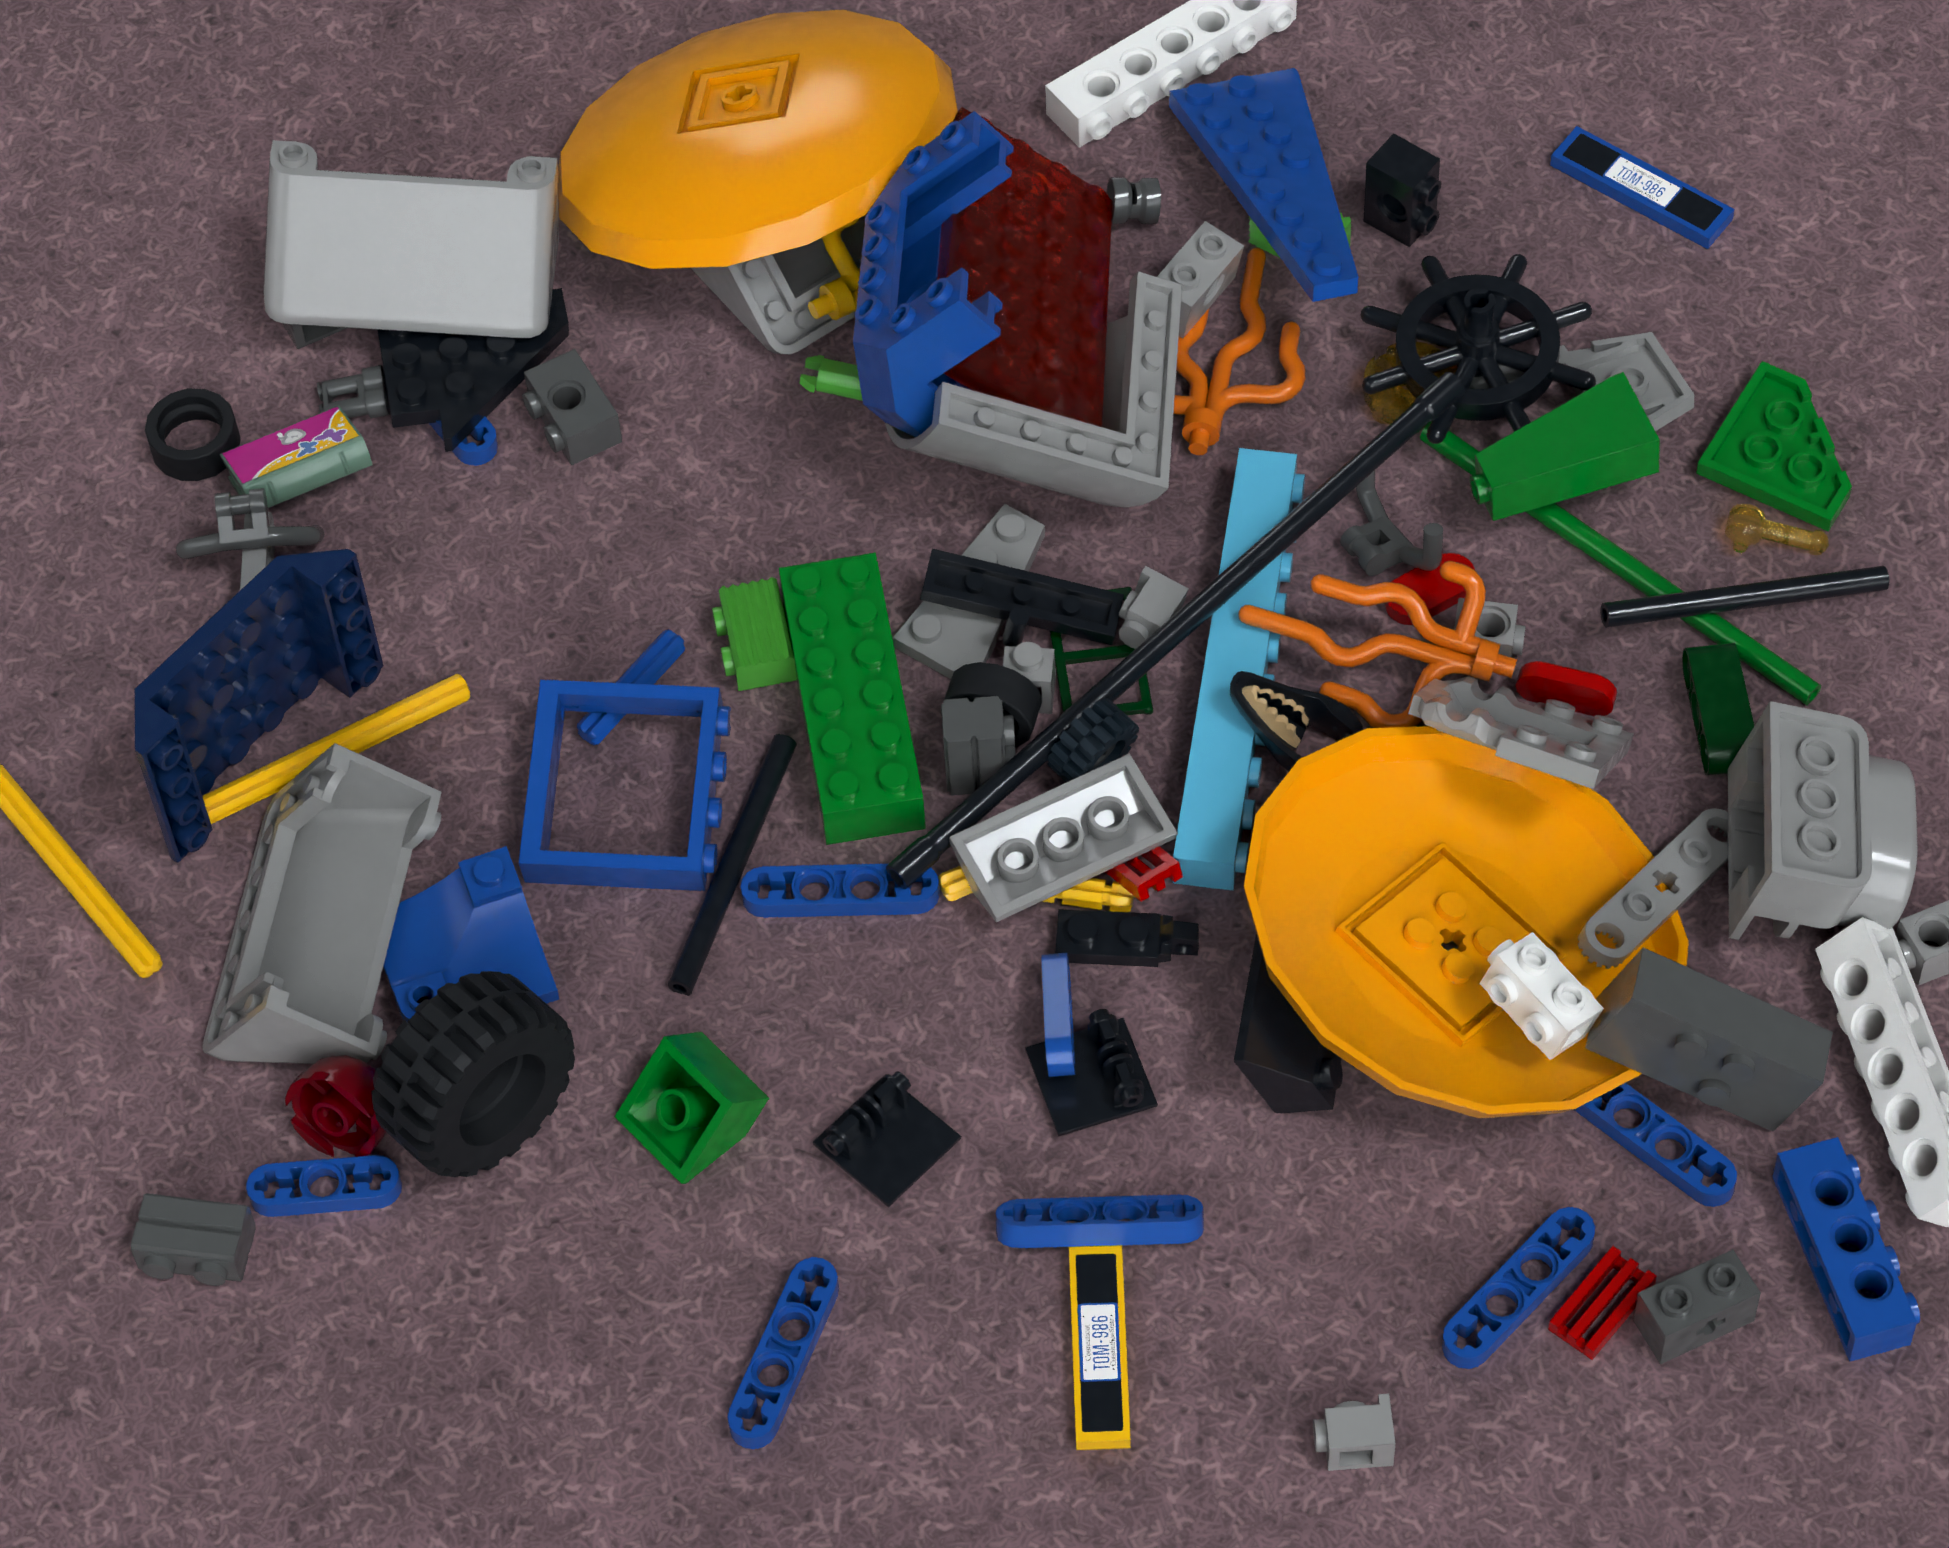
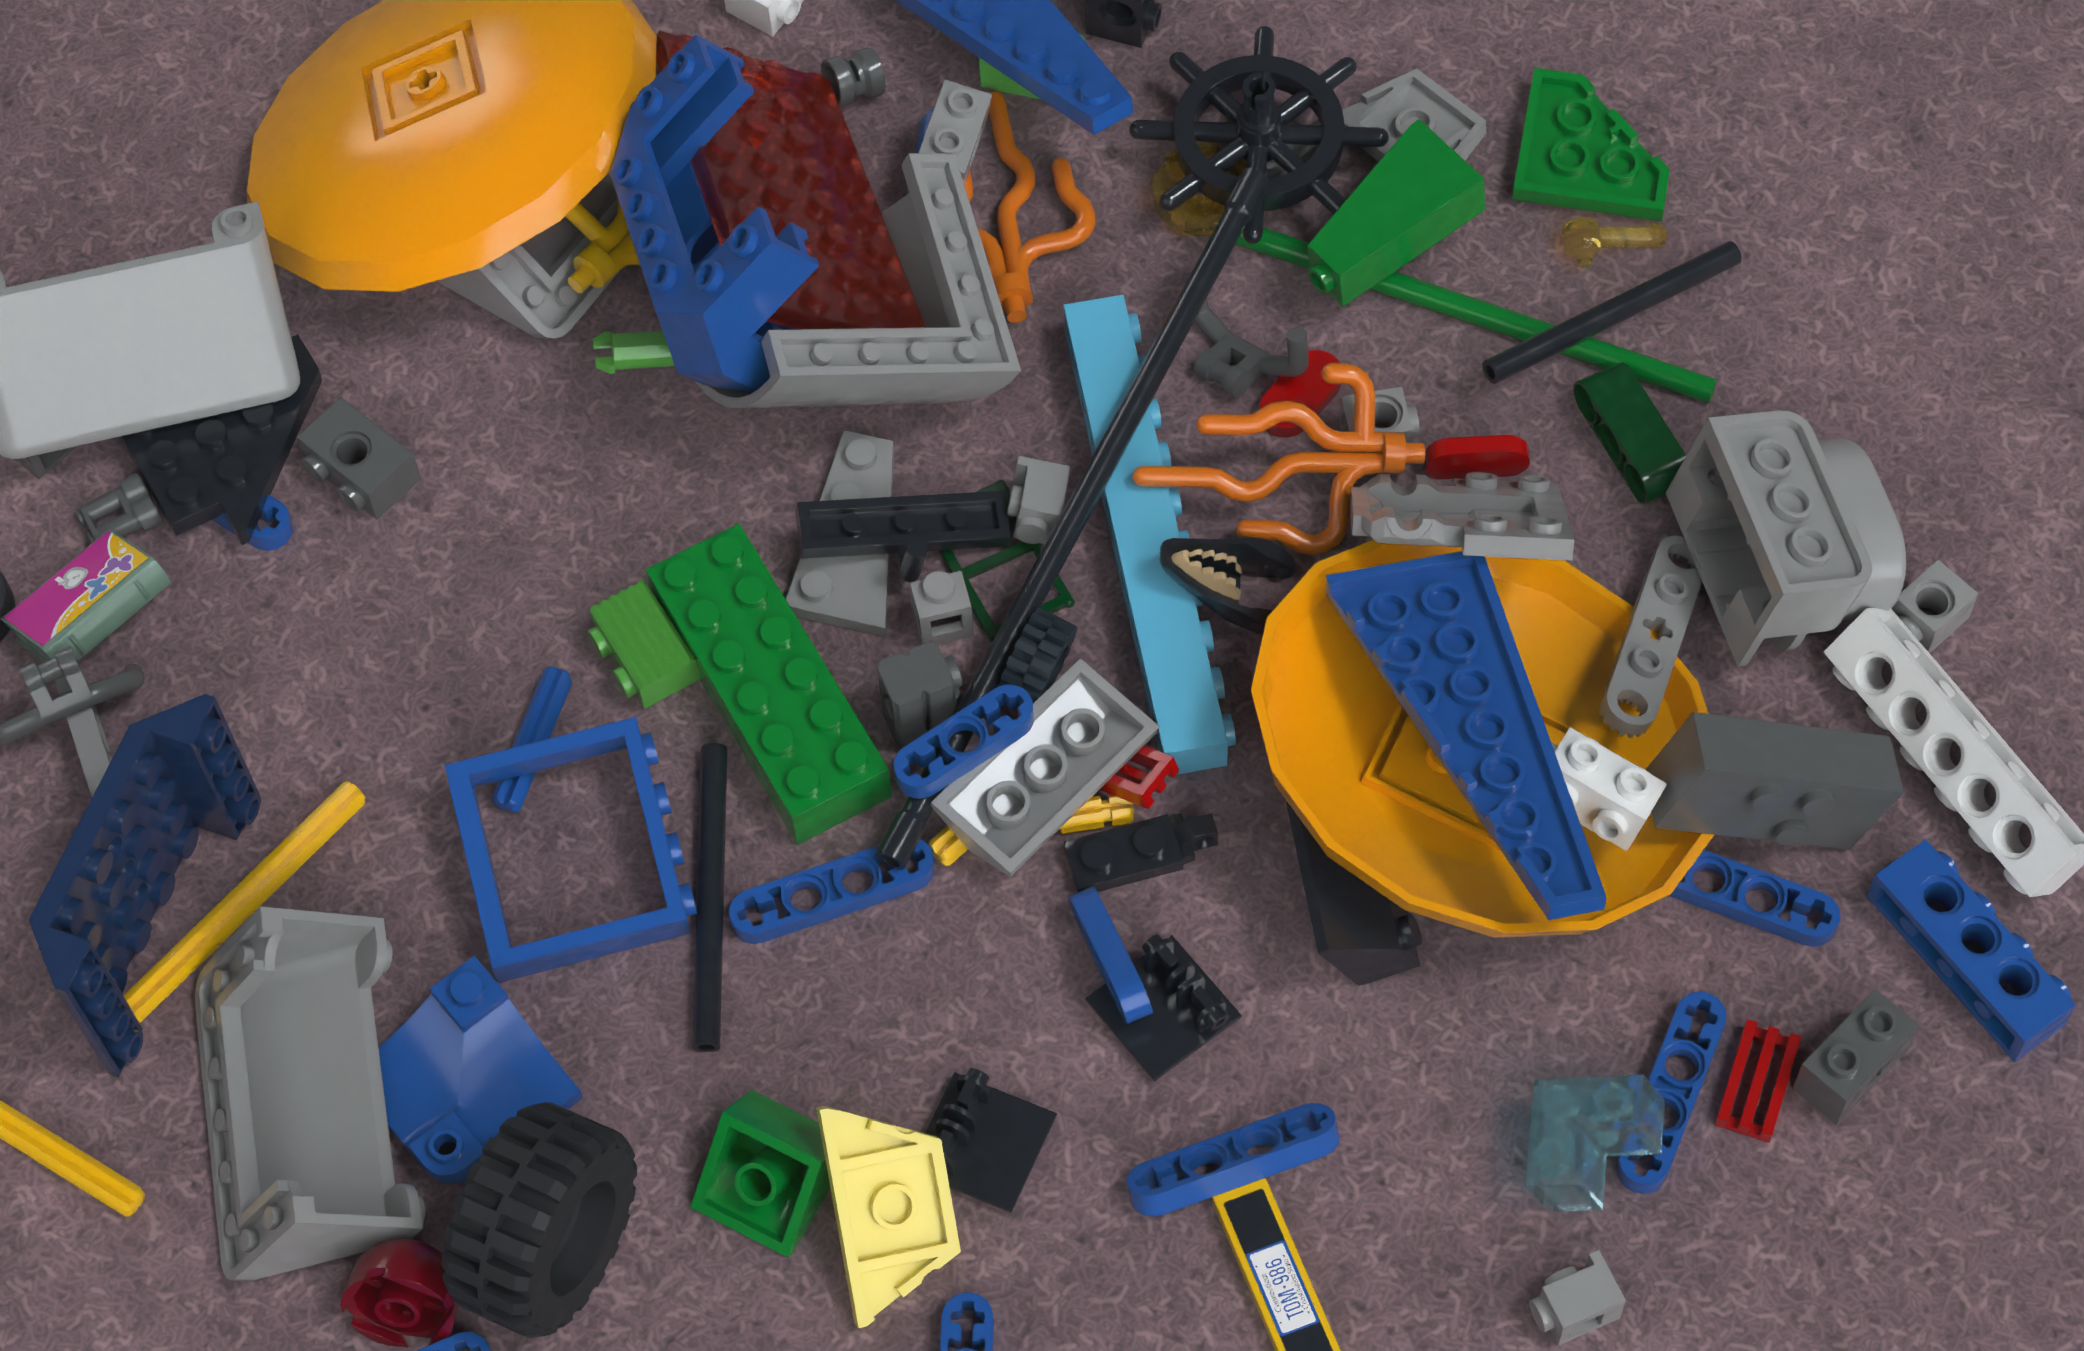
camera: 20 degrees left, 5 degrees up
black tyre [941,662,1042,747] -> none
none -> light yellow wing [816,1106,961,1328]
none -> blue beam [894,685,1034,799]
none -> blue wing [1325,551,1606,920]
none -> clear light blue brick [1525,1074,1665,1211]

